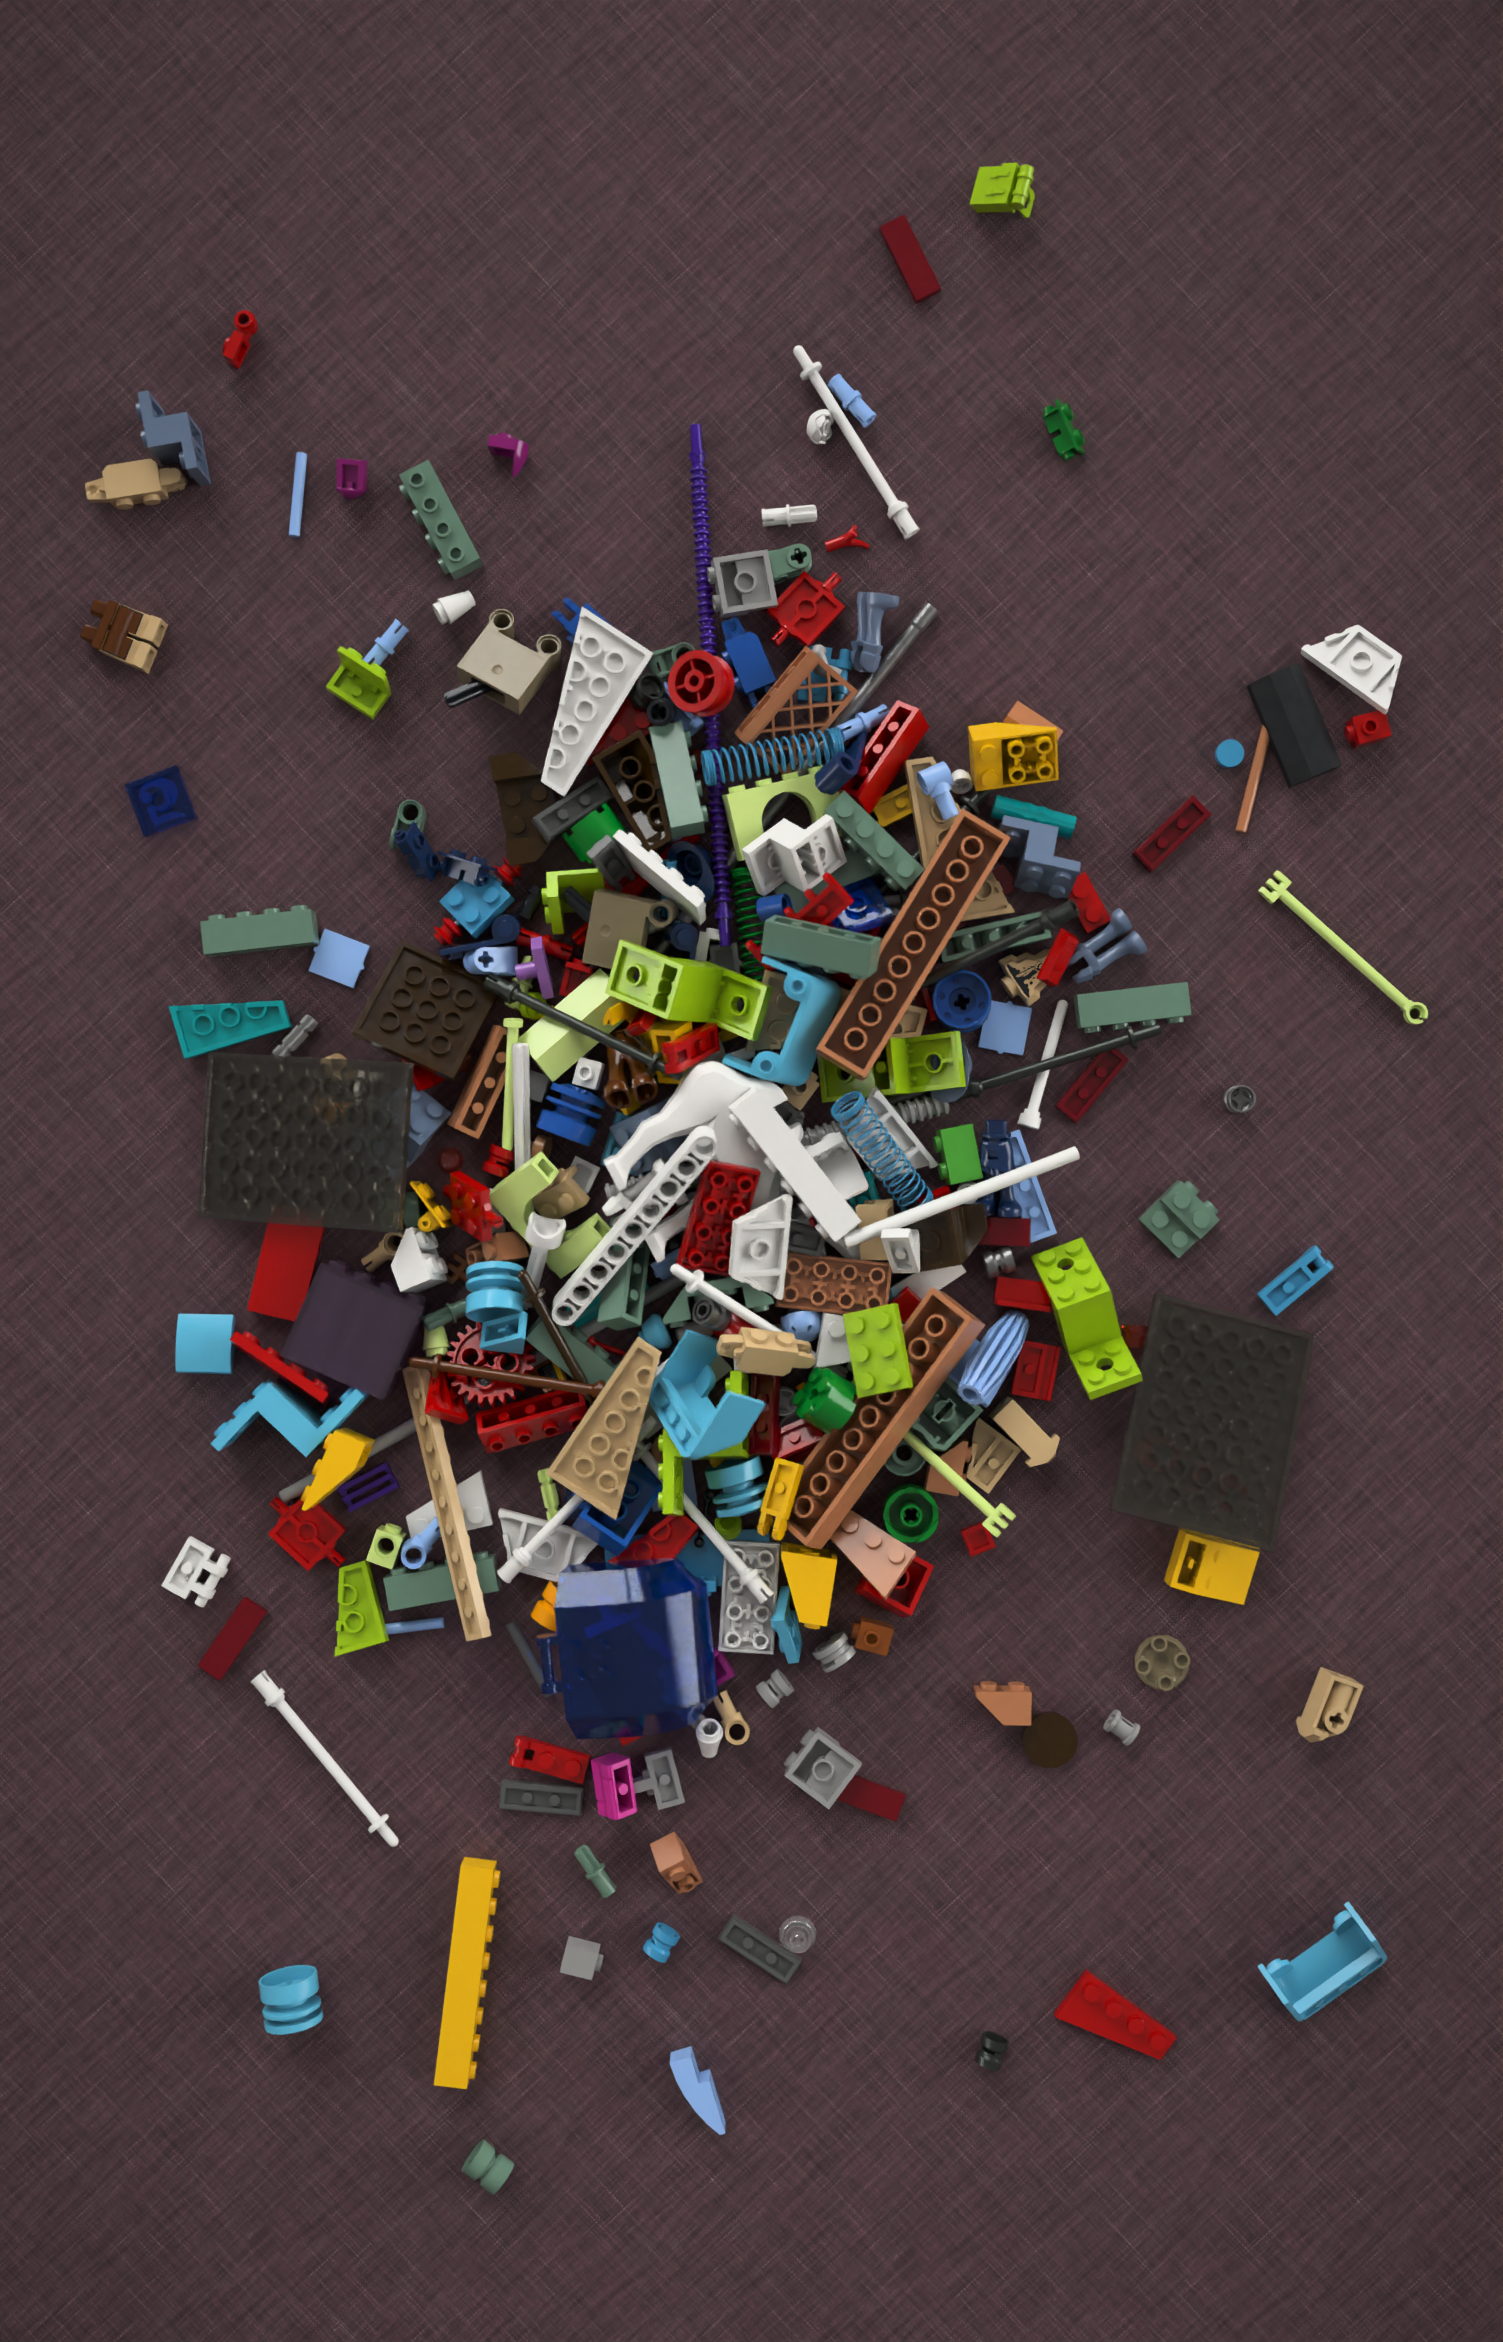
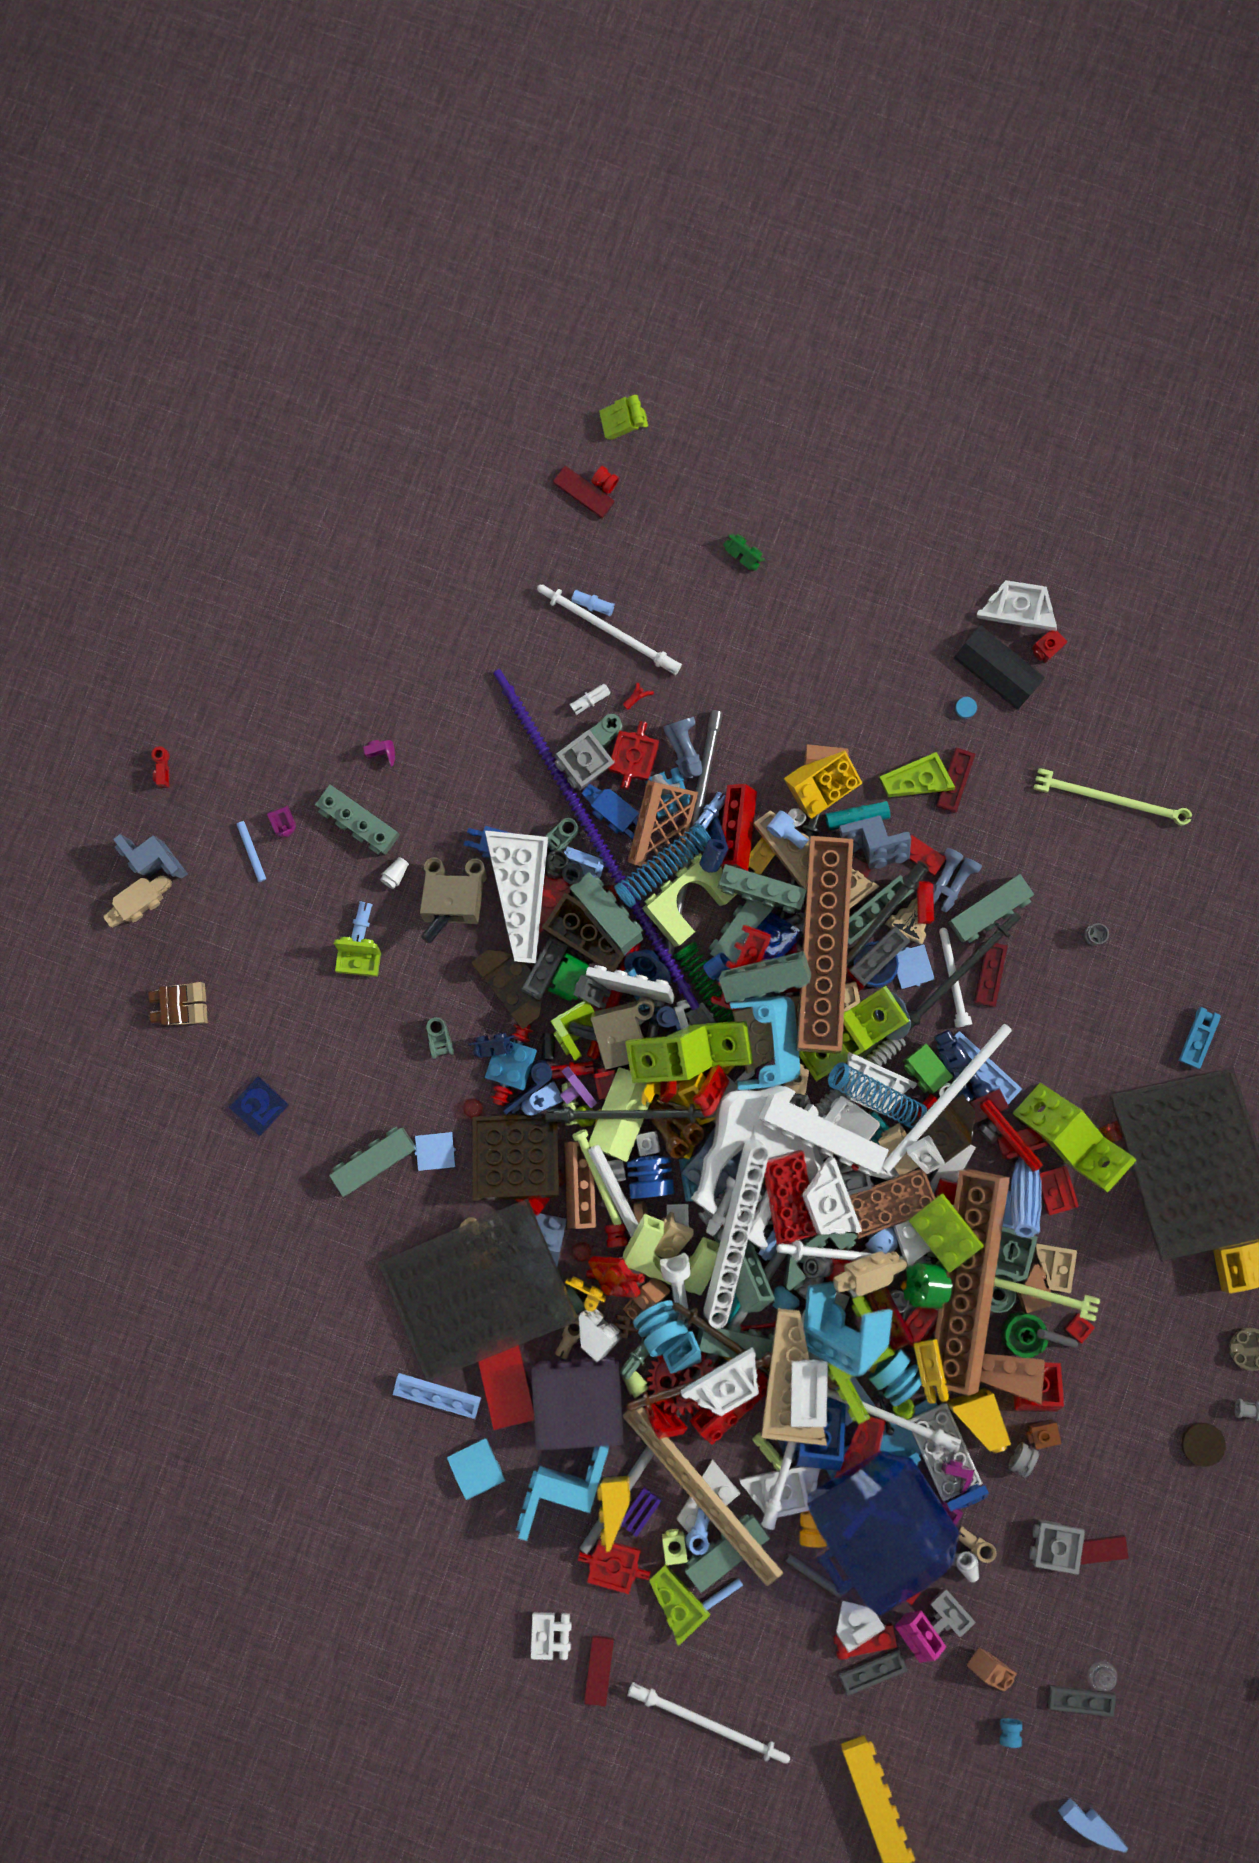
camera: 25 degrees left, 5 degrees down
teal wing [169,1000,292,1059] -> none
red tile [230,1331,331,1408] -> none
light grey axle [272,1014,318,1062] -> none
dark blue hinge [394,822,441,882] -> none
light grey brick [560,1936,604,1981] -> none
sand green axle [574,1845,617,1898] -> none
red wheel [668,650,735,717] -> none
white bracket [742,814,847,896] -> none
light grey wheel [756,1669,794,1708] -> none
medium azure wing [771,1585,802,1664] -> none
white plate [807,409,834,445] -> none
nougat slope [973,1681,1032,1726] -> none
tan piece [988,1396,1060,1467] -> none
sand green plate [1138,1180,1220,1258] -> none
nougat bar [1235,725,1270,833] -> none
none -> light blue plate [393,1373,481,1419]
none -> clear red piece [463,1098,483,1118]
none -> red wheel [591,465,620,494]
none -> white wing [681,1348,758,1416]
none -> white piece [791,1360,827,1427]
none -> white plate [836,1601,885,1653]
none -> dark grey tile [849,926,910,986]
none -> lime wing [879,752,955,797]
none -> magenta plate [941,1459,975,1494]
none -> blue wing [947,1484,989,1511]
none -> red axle [980,1100,1042,1172]
none -> dark grey bar [1037,1329,1078,1348]

